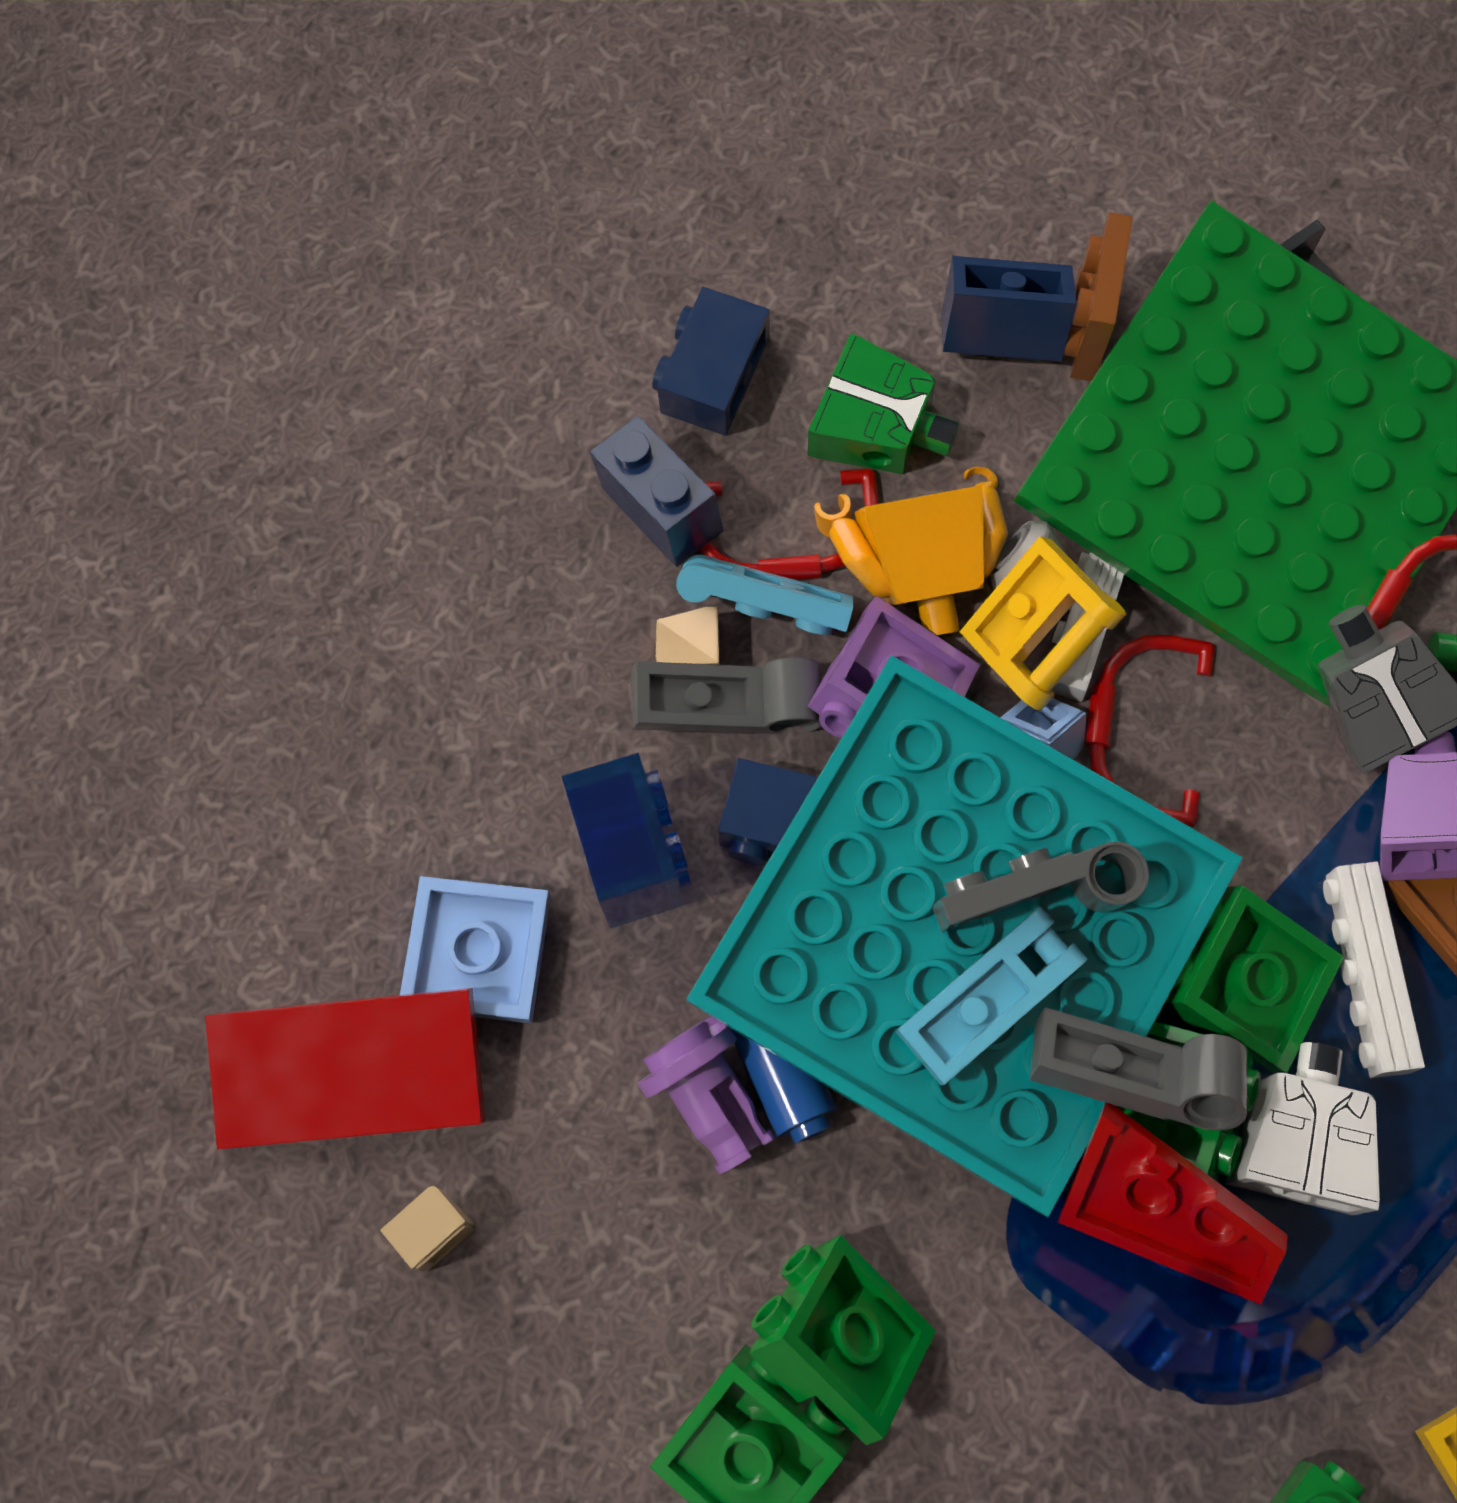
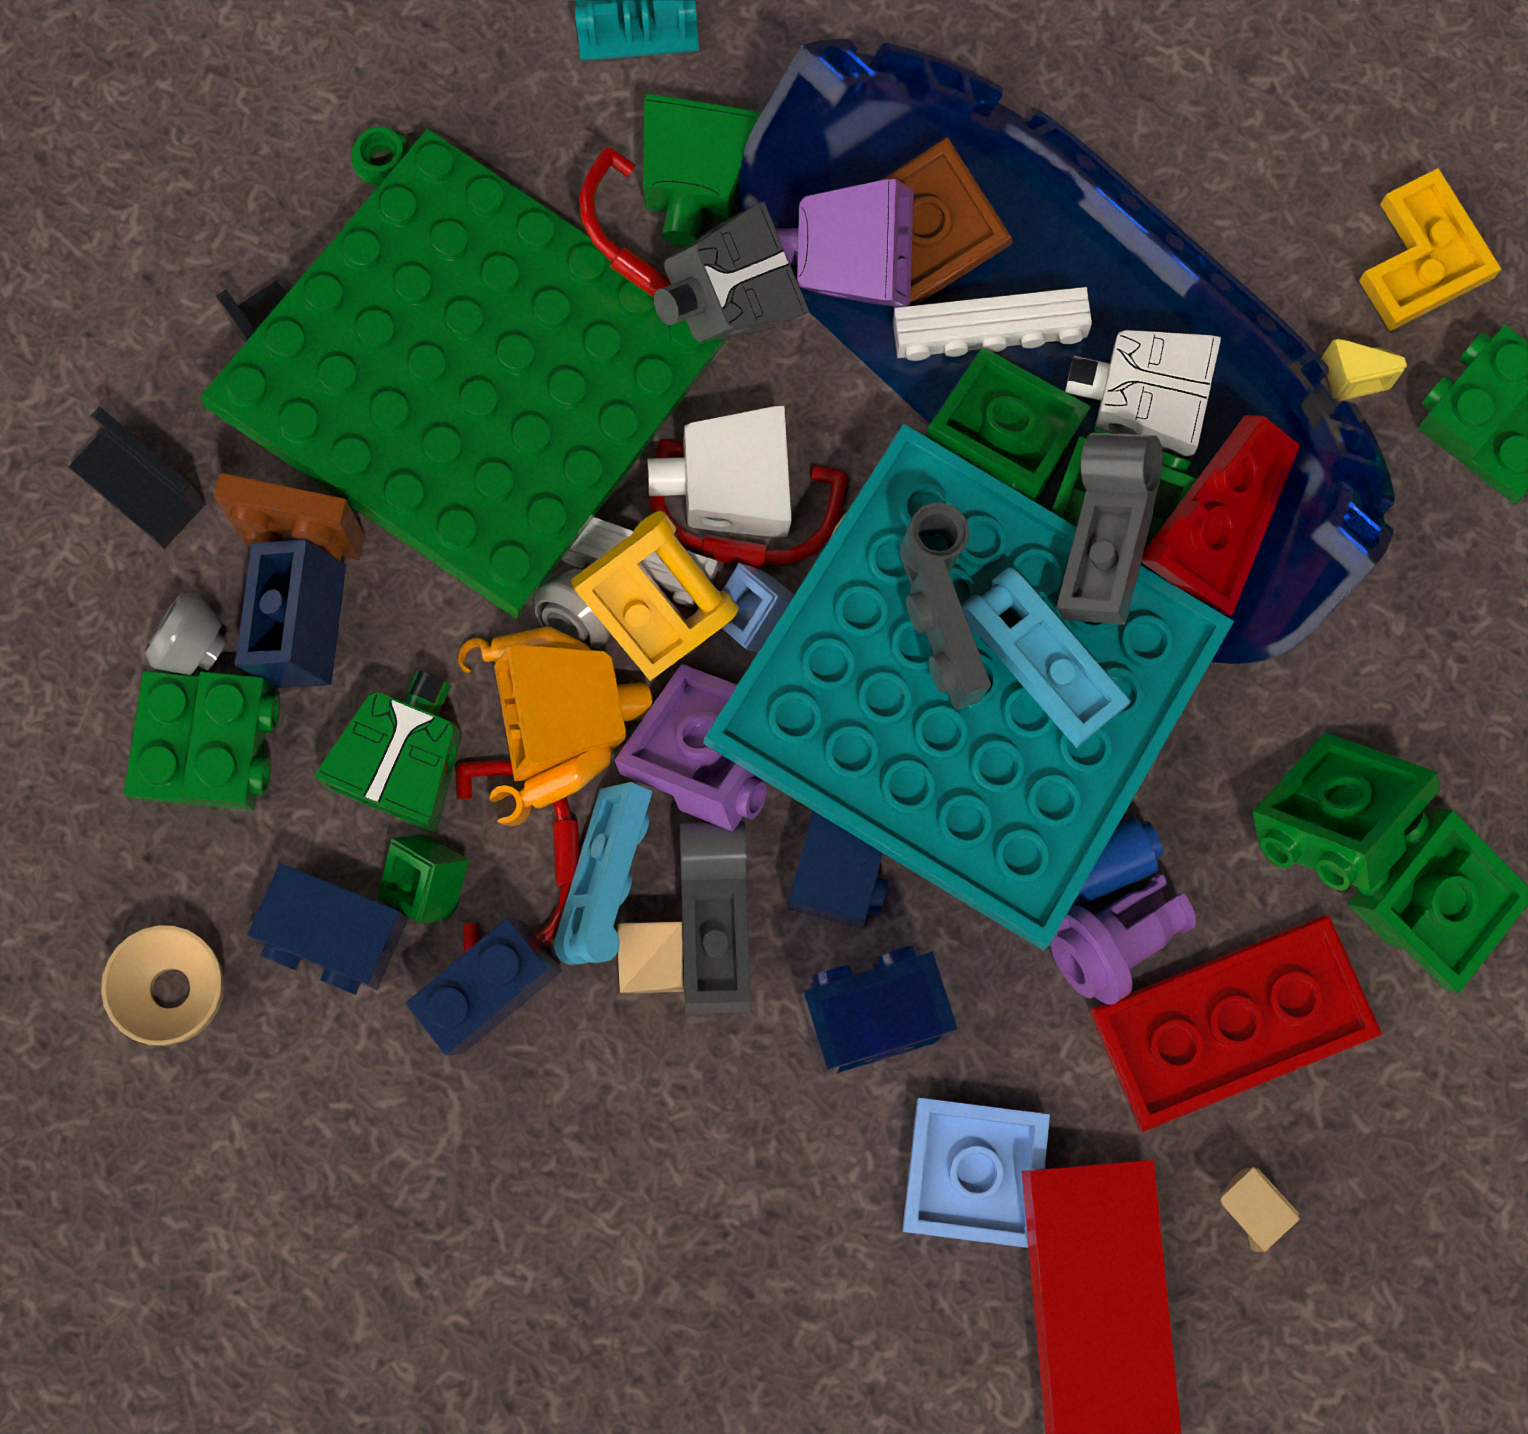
camera: 95 degrees left, 5 degrees up
none -> black panel [68,406,206,549]
none -> tan piece [101,925,225,1046]
none -> green plate [123,671,280,811]
none -> light grey cone [144,592,227,675]
none -> green slope [377,835,469,924]
none -> white torso [647,406,791,537]
none -> red tile [1089,914,1383,1133]
none -> light yellow slope [1321,339,1407,402]

